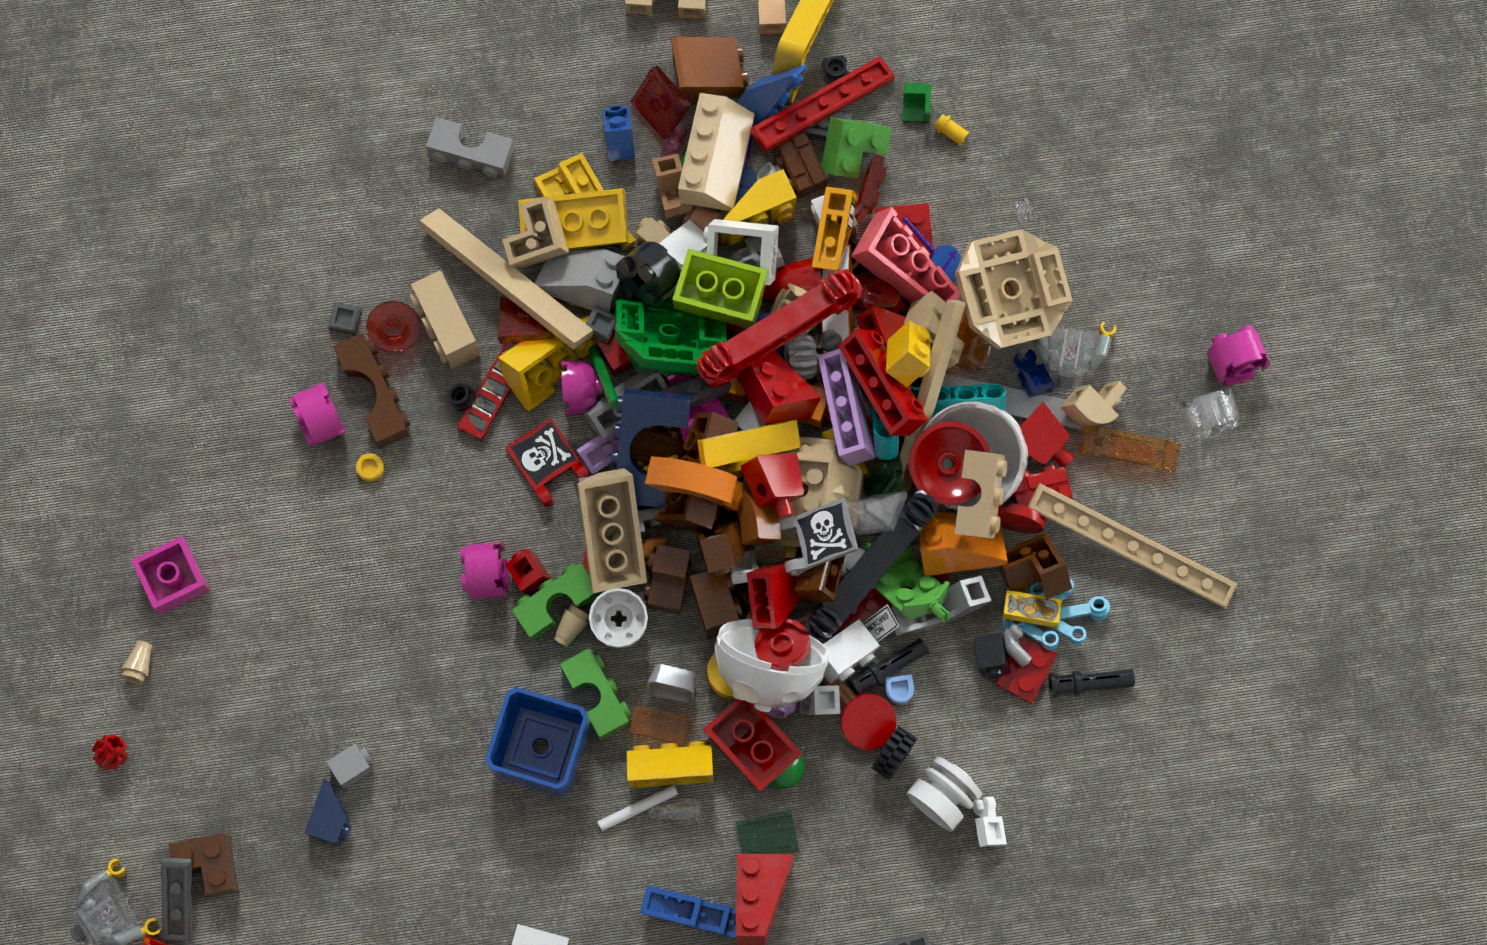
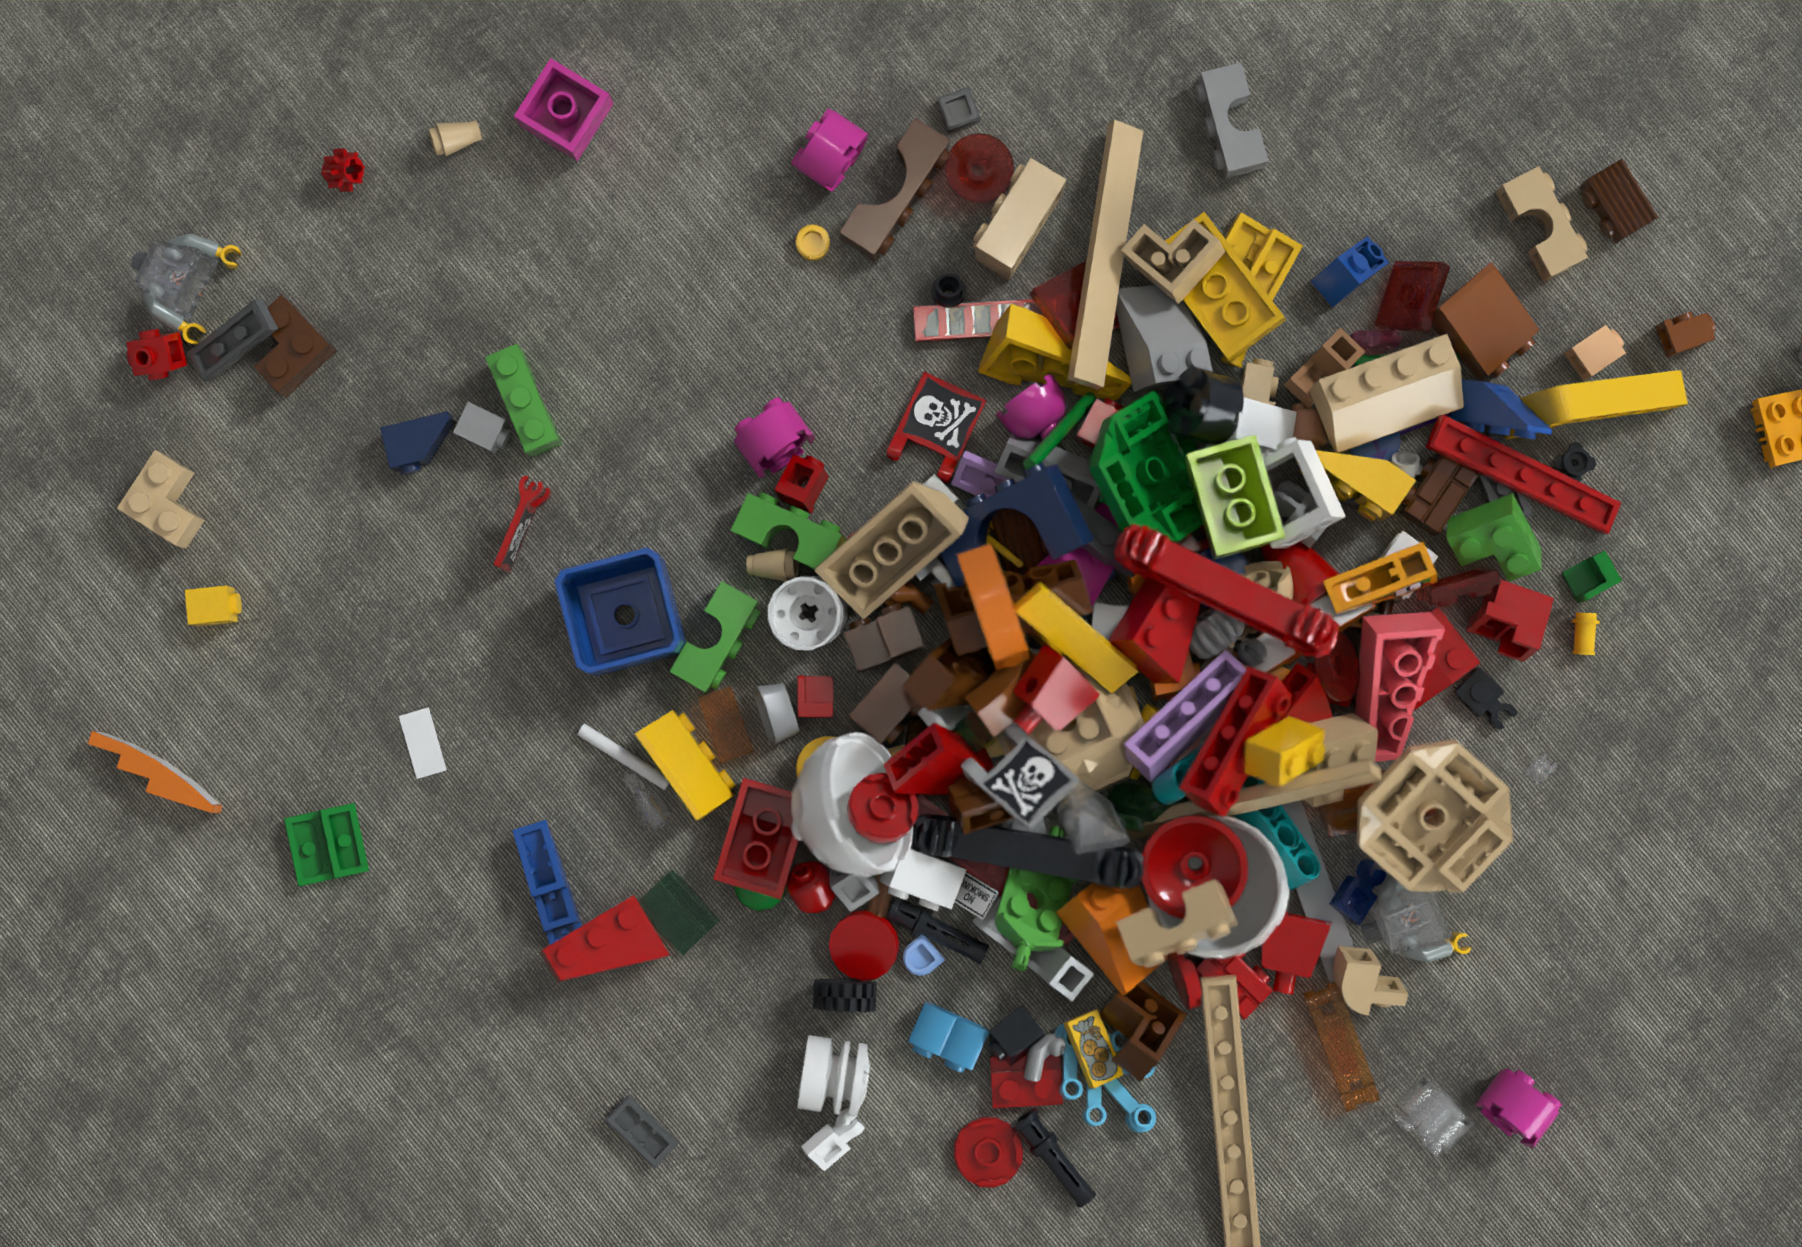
camera: 60 degrees right, 10 degrees up
dark grey tile [586,306,615,343] -> none
blue piece [902,217,961,283] -> none
none -> bright green arch [485,344,562,457]
none -> red flag [493,476,551,573]
none -> red head [786,861,836,913]
none -> red panel [797,675,834,718]
none -> dark azure brick [908,1001,990,1073]
none -> red tile [954,1116,1023,1188]
none -> black plate [1453,667,1517,730]
none -> red plate [1466,580,1554,662]

